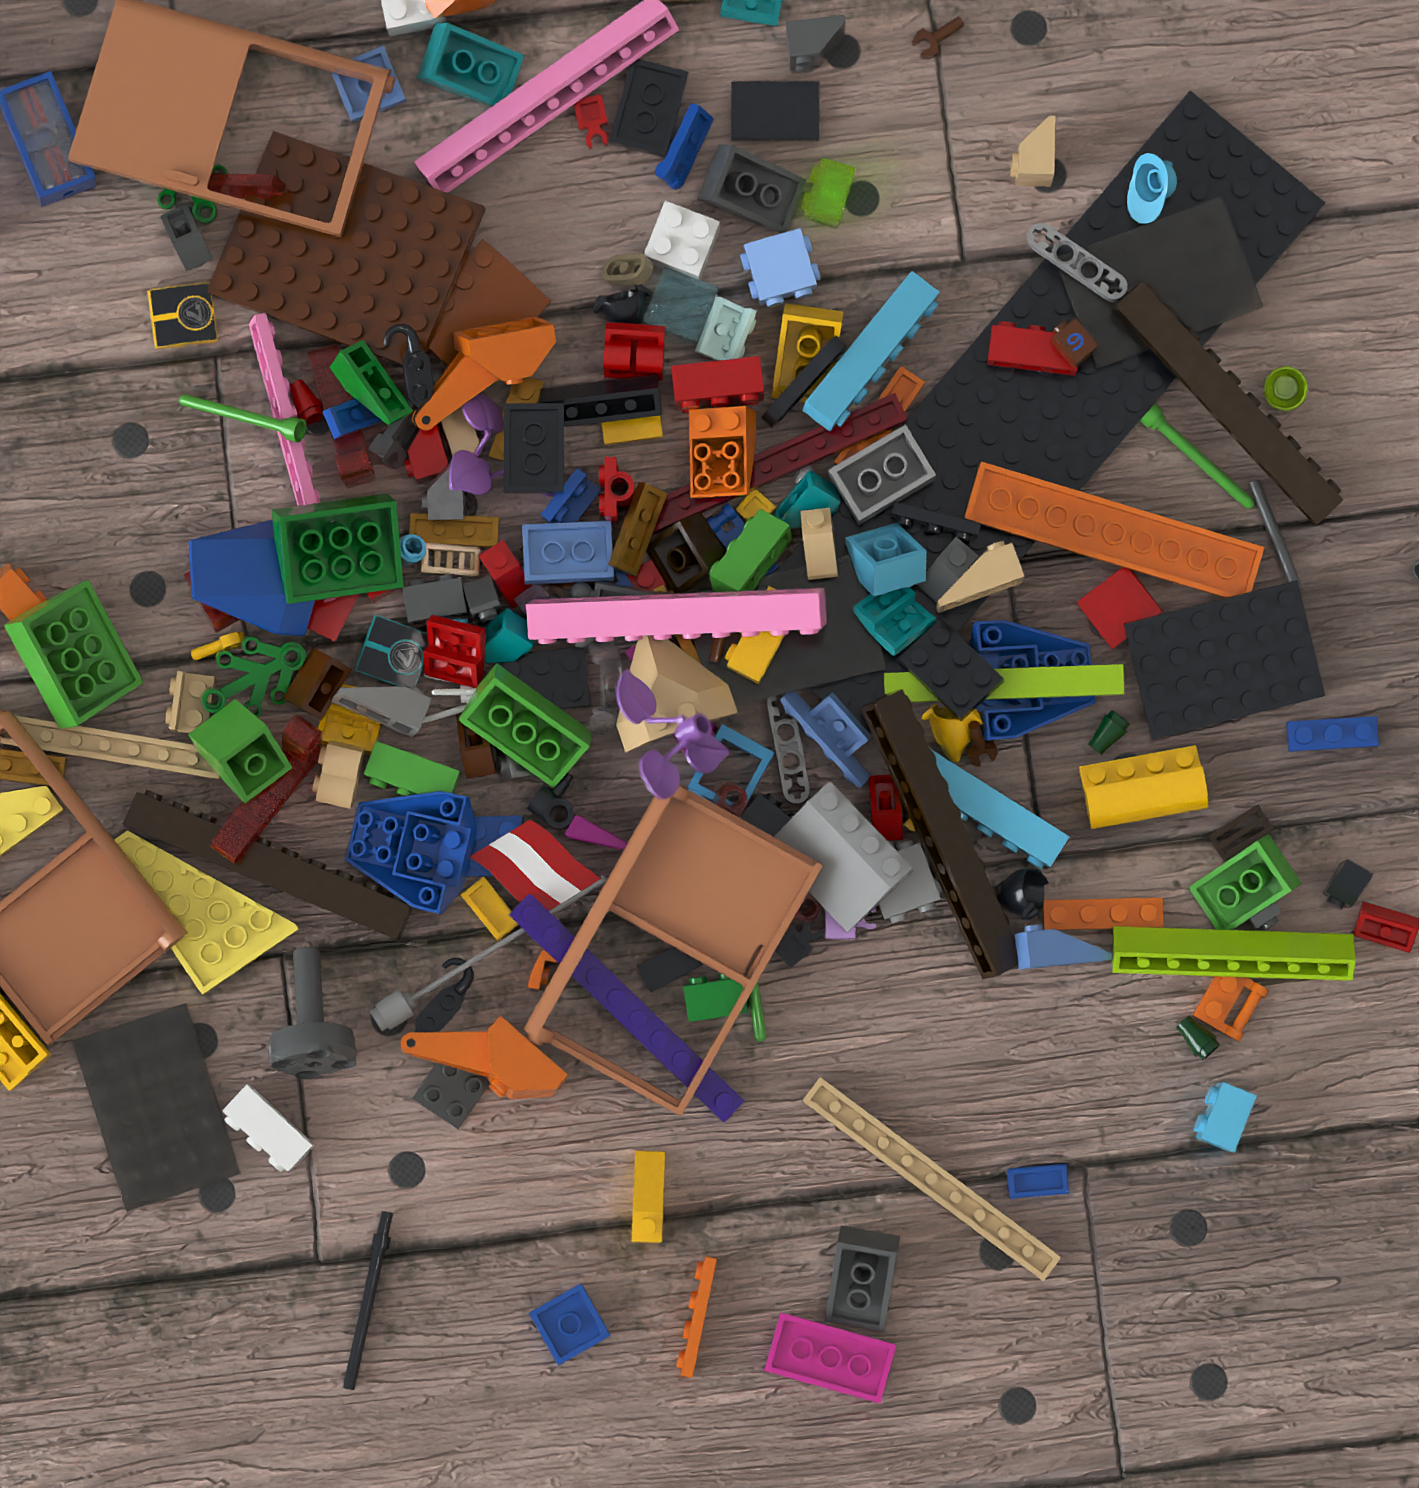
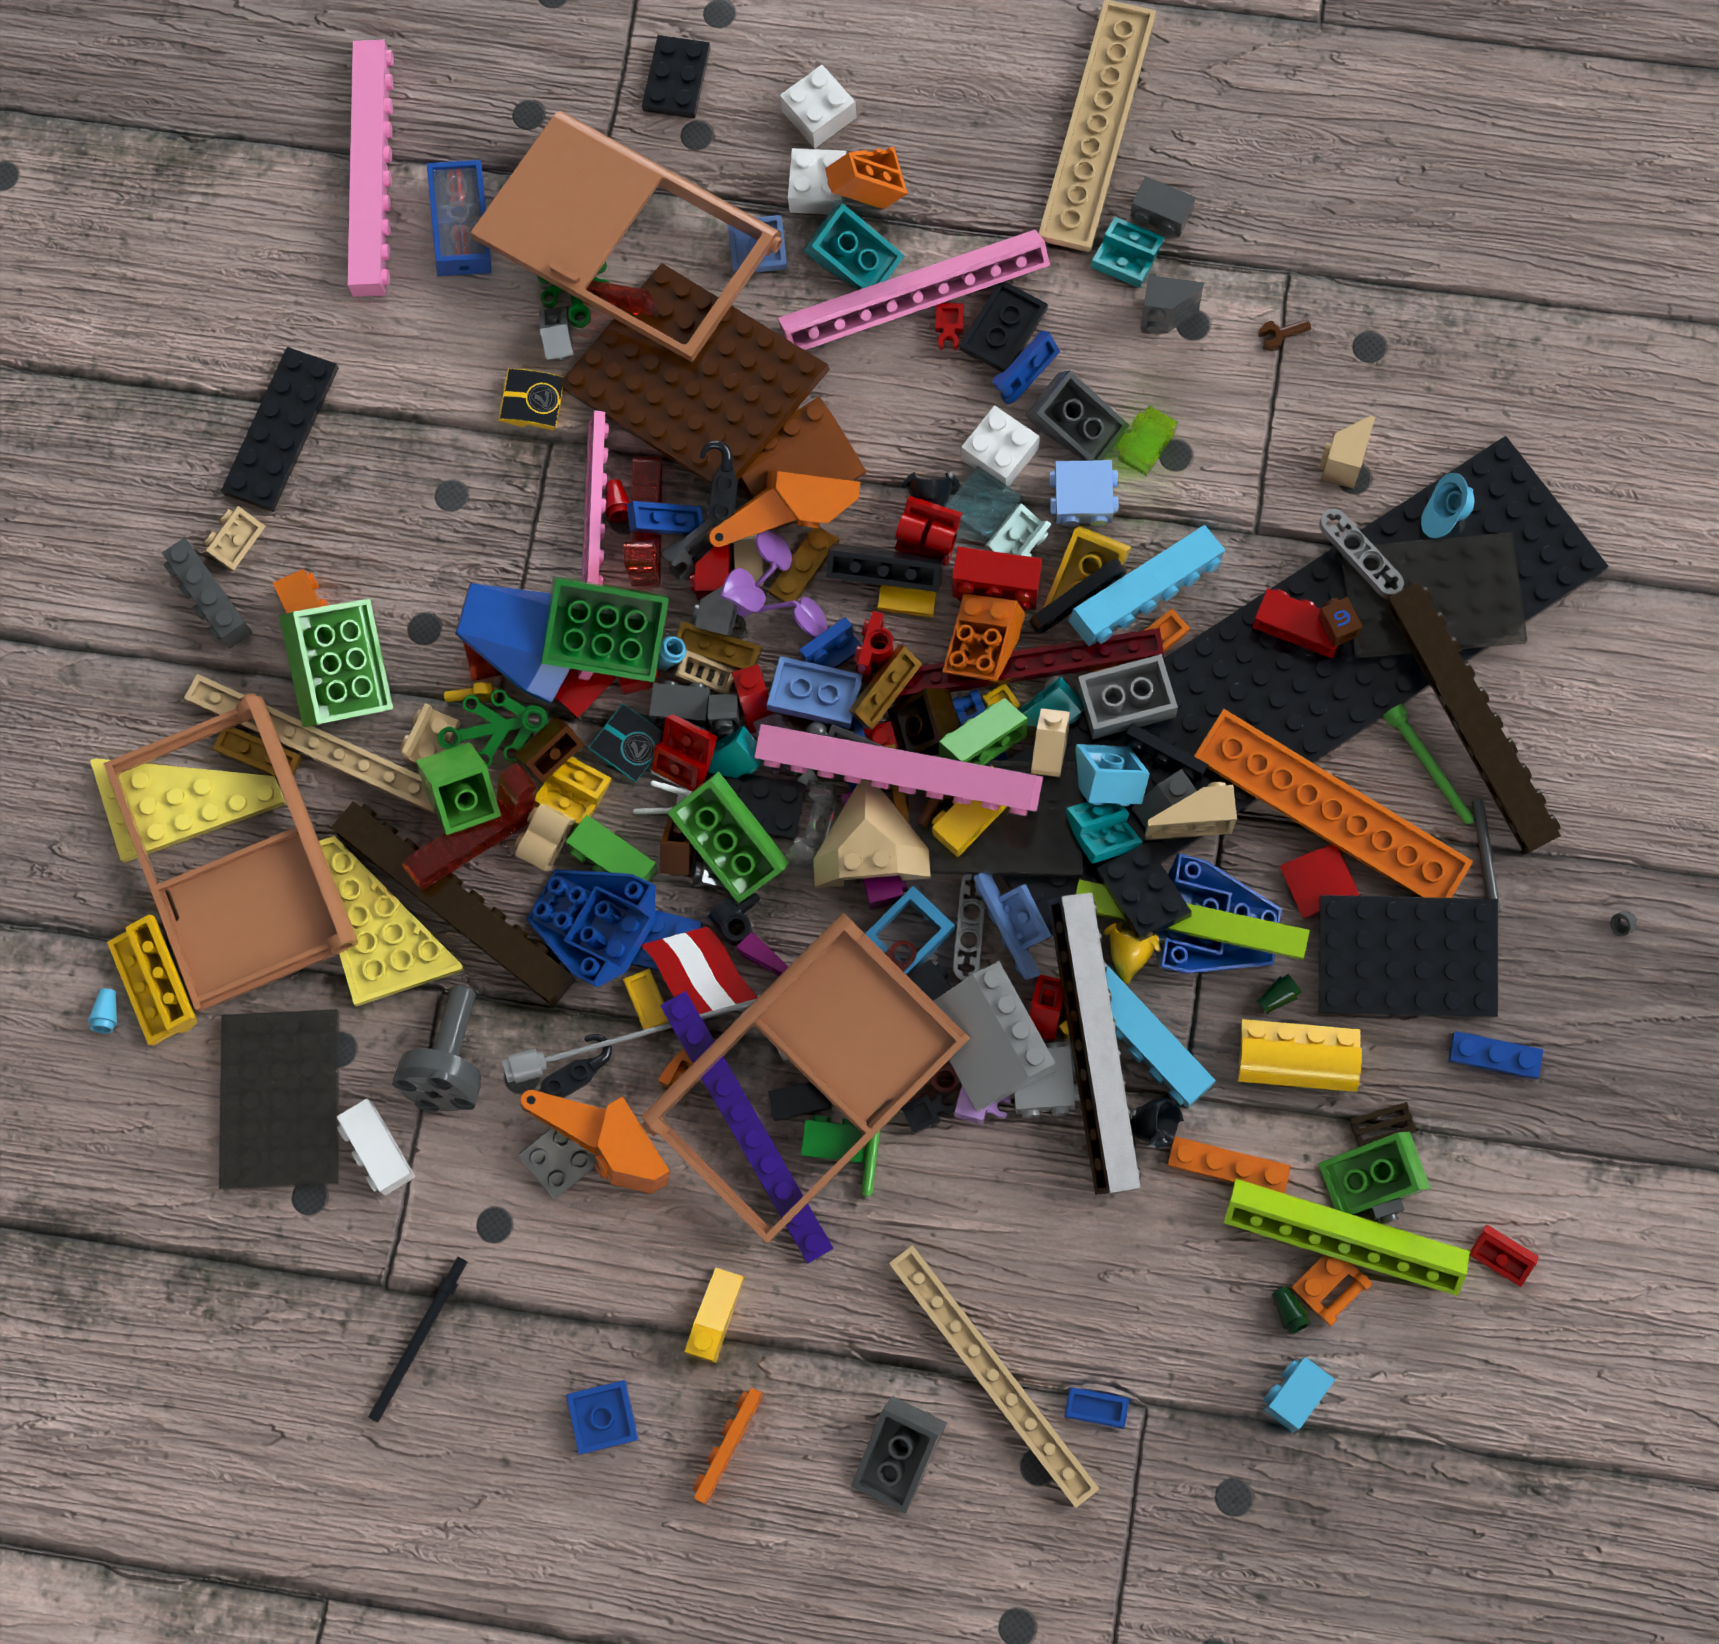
camera: 15 degrees right, 10 degrees down
bright green piece [179,394,306,443] -> none
green slope [330,340,413,426] -> none
light grey slope [331,686,432,738] -> none
black plate [504,403,564,494] -> none
dark tan plate [602,253,653,286] -> none
medium lavender plant [617,669,730,800] -> none
black tile [731,81,819,141] -> none
dark pink plate [764,1312,896,1403] -> none
reddish brown bar [966,721,998,767] -> none
medium blue slope [1015,924,1113,970] -> none
lime hair [1263,366,1309,412] -> none
black slope [1322,859,1374,910] -> none

